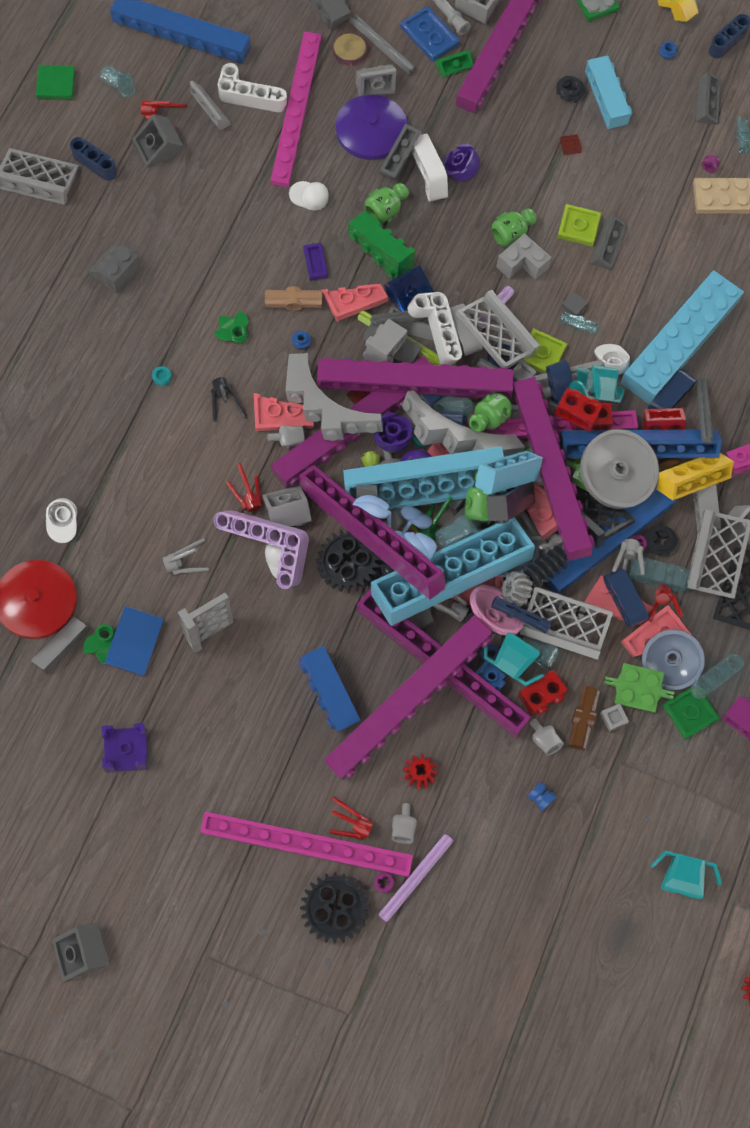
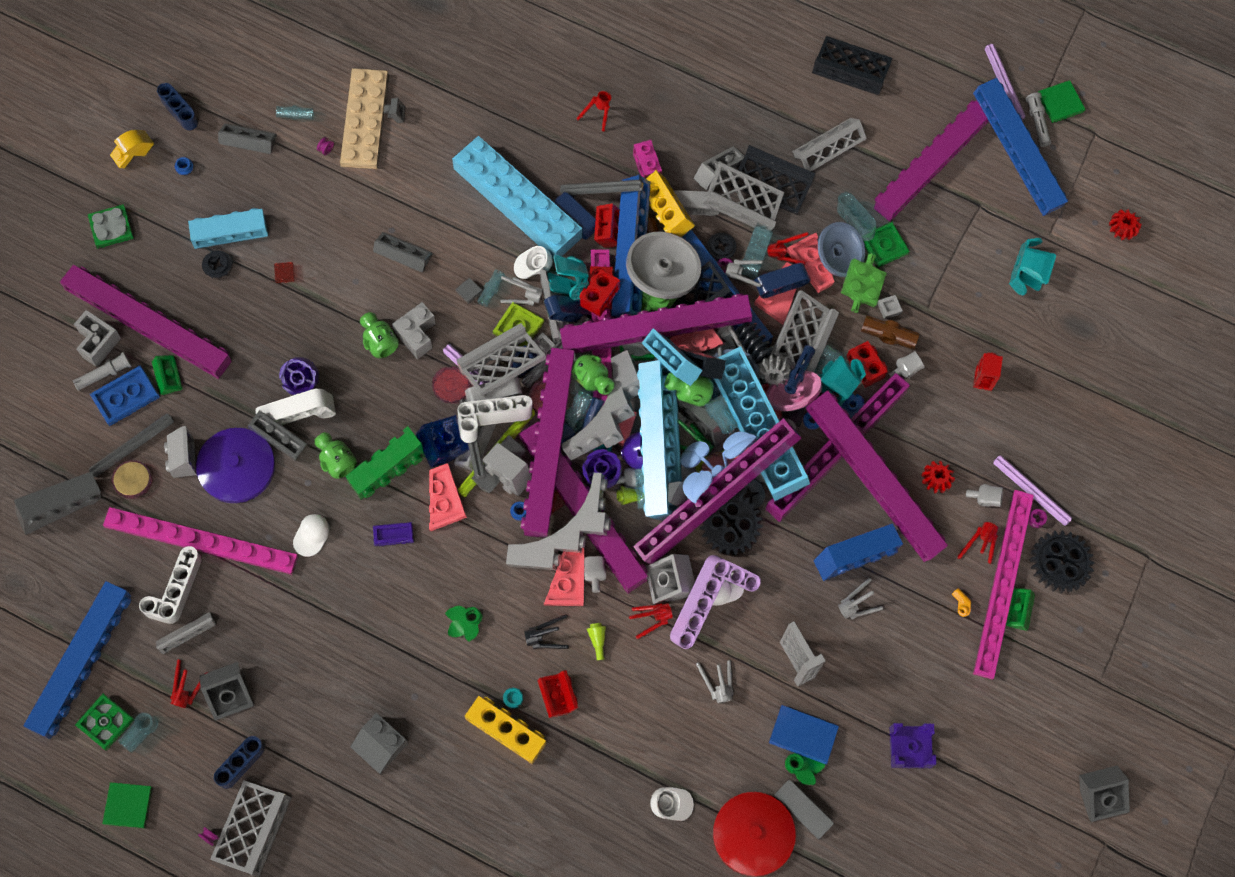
camera: 85 degrees left, 0 degrees up
medium nougat piece [265,286,322,311] -> none
blue plate [292,331,311,350] -> none
blue wheel [527,782,557,811] -> none
lime tile [557,204,601,247] -> none
none -> green piece [75,693,135,751]
none -> magenta bush [198,827,219,846]
none -> clear pink tile [432,366,470,404]
none -> yellow brick [465,696,546,765]
none -> light grey plant [500,276,543,306]
none -> red bracket [537,670,578,718]
none -> lime cone [587,623,606,660]
none -> light grey plant [838,578,883,620]
none -> light orange arm [952,588,971,617]
none -> red brick [973,352,1003,391]
none -> green slope [1006,588,1035,631]

